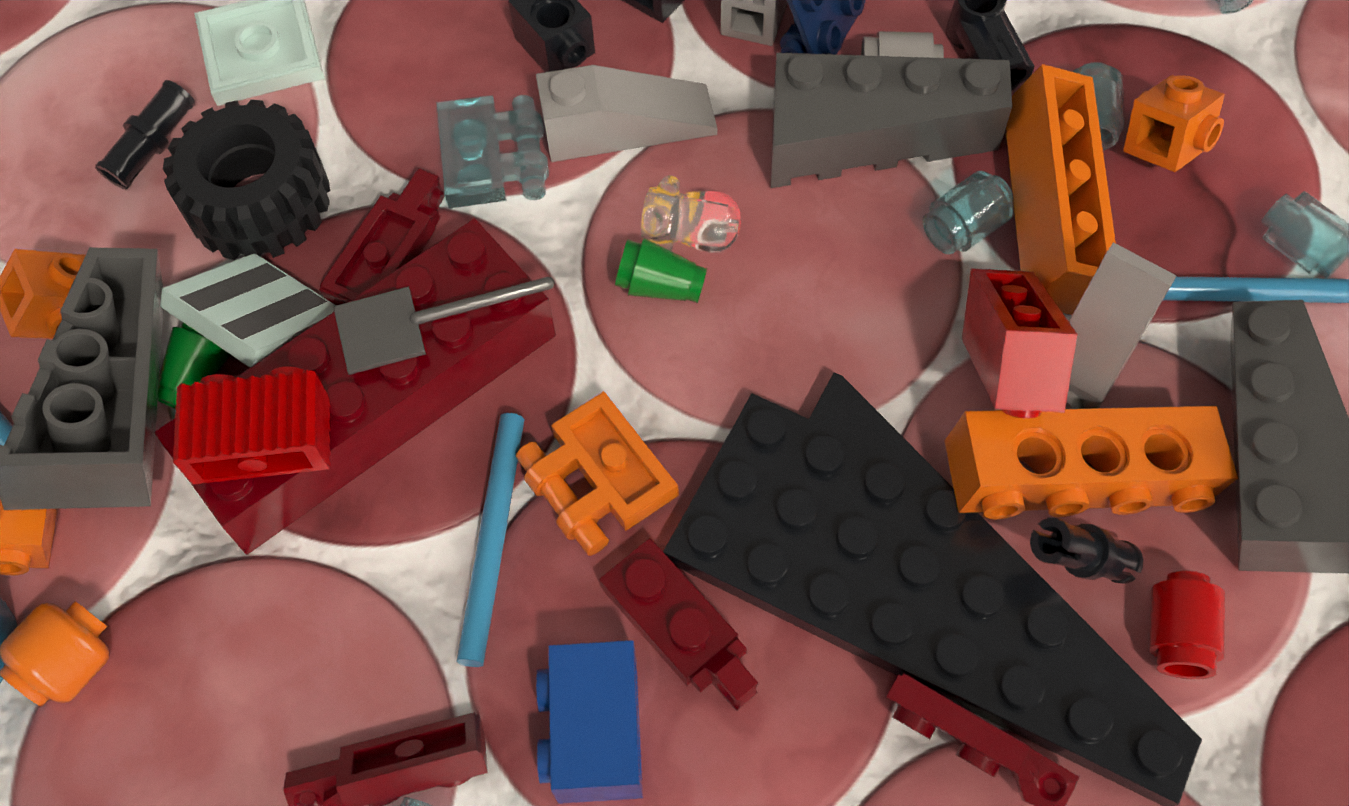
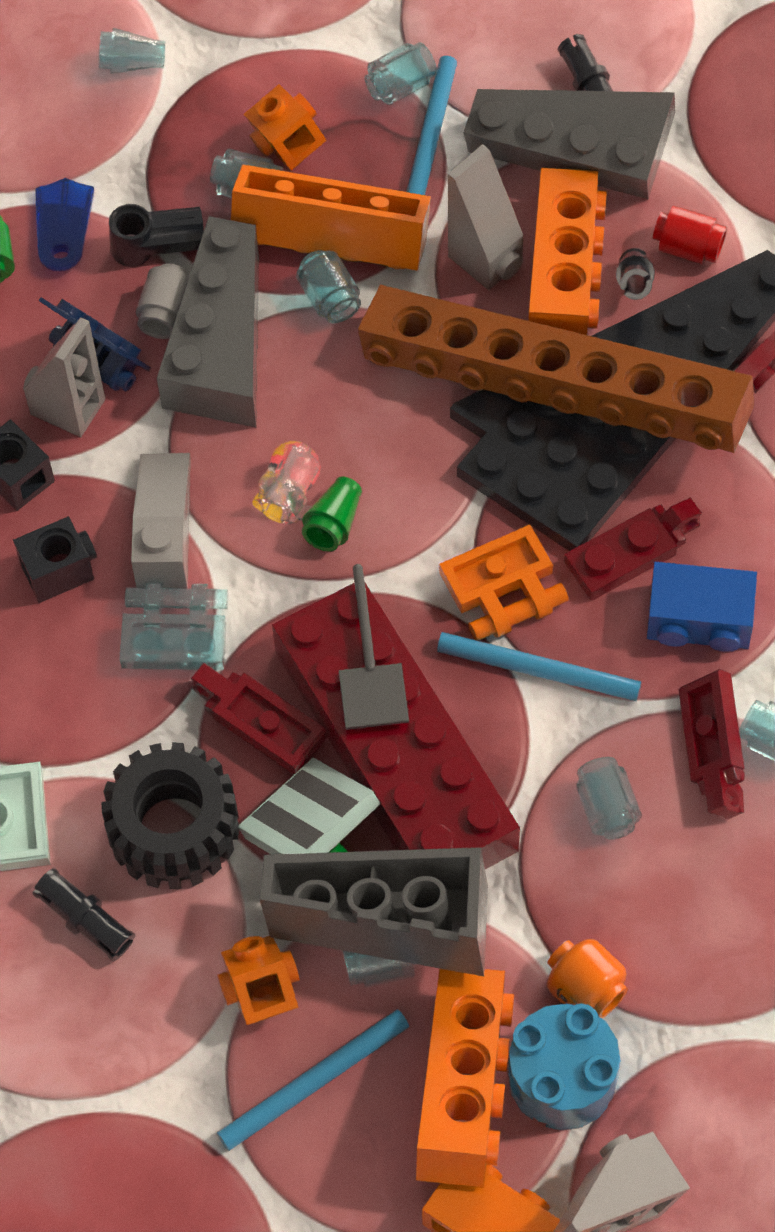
camera: 80 degrees left, 0 degrees up
red brick [173,367,331,485] -> none
red brick [962,268,1078,418] -> none
none -> dark orange brick [357,285,754,453]
none -> clear light blue brick [576,757,642,840]

